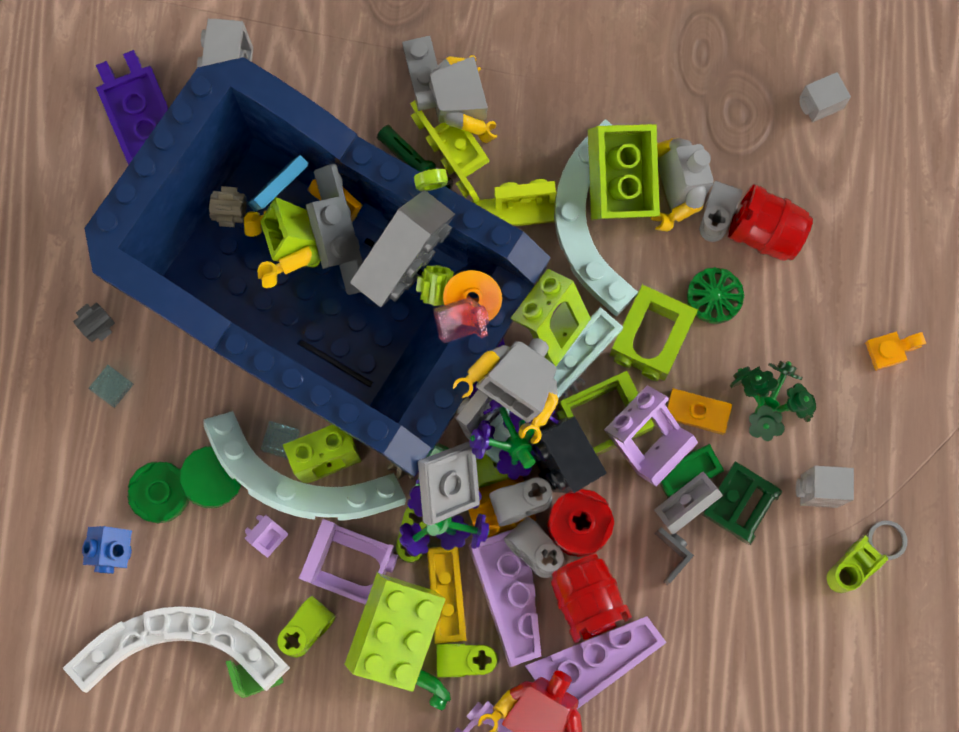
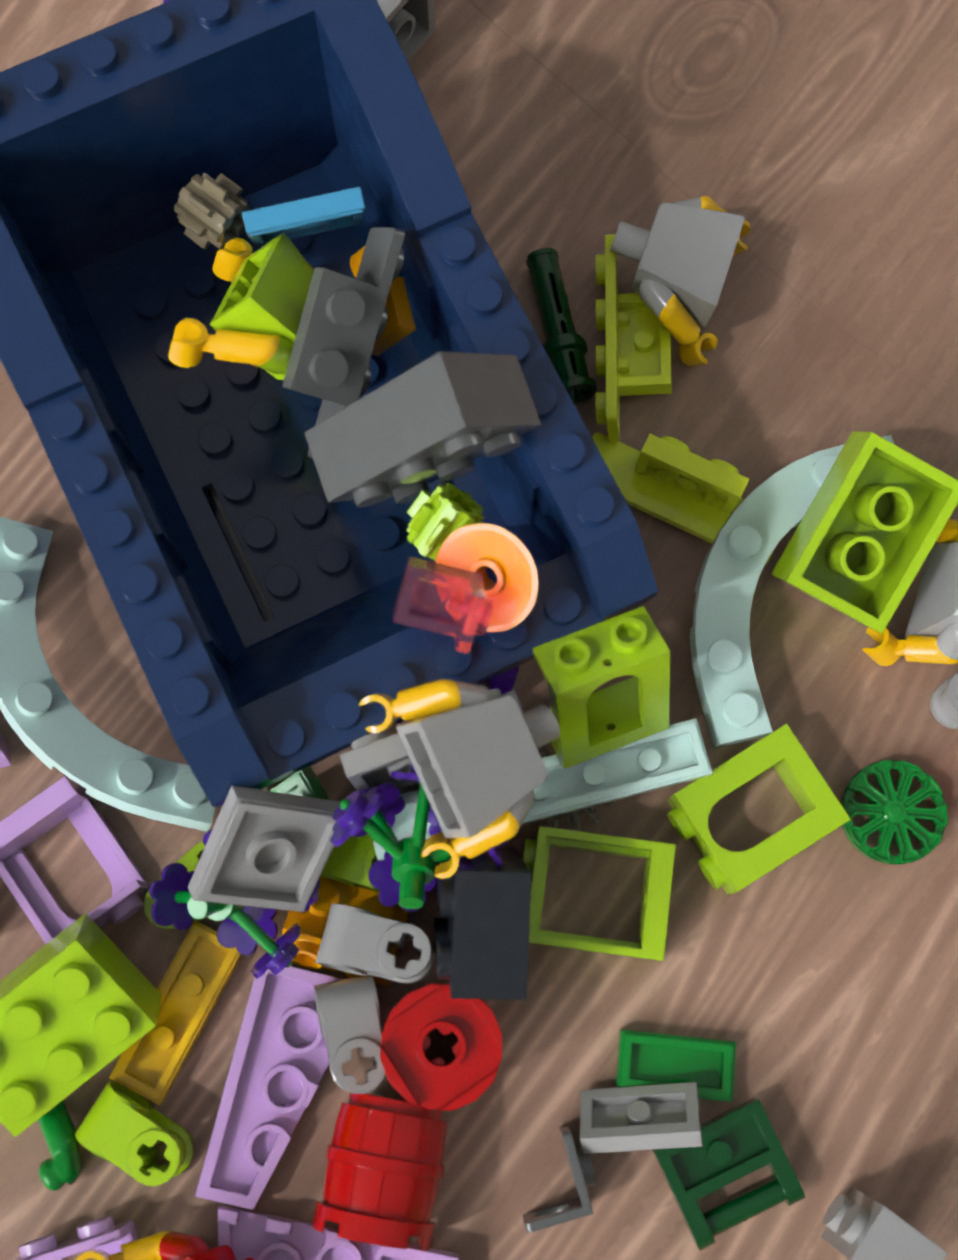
camera: 30 degrees right, 0 degrees up
clear light blue tile [260,421,300,459] -> none
lime panel [283,425,362,484] -> none
light grey plate [402,36,438,94] -> none
lime tile [414,169,448,191] -> none
lavender panel [604,385,698,486] -> none
light orange plate [667,388,732,435] -> none
dark green plant [730,360,816,441] -> none

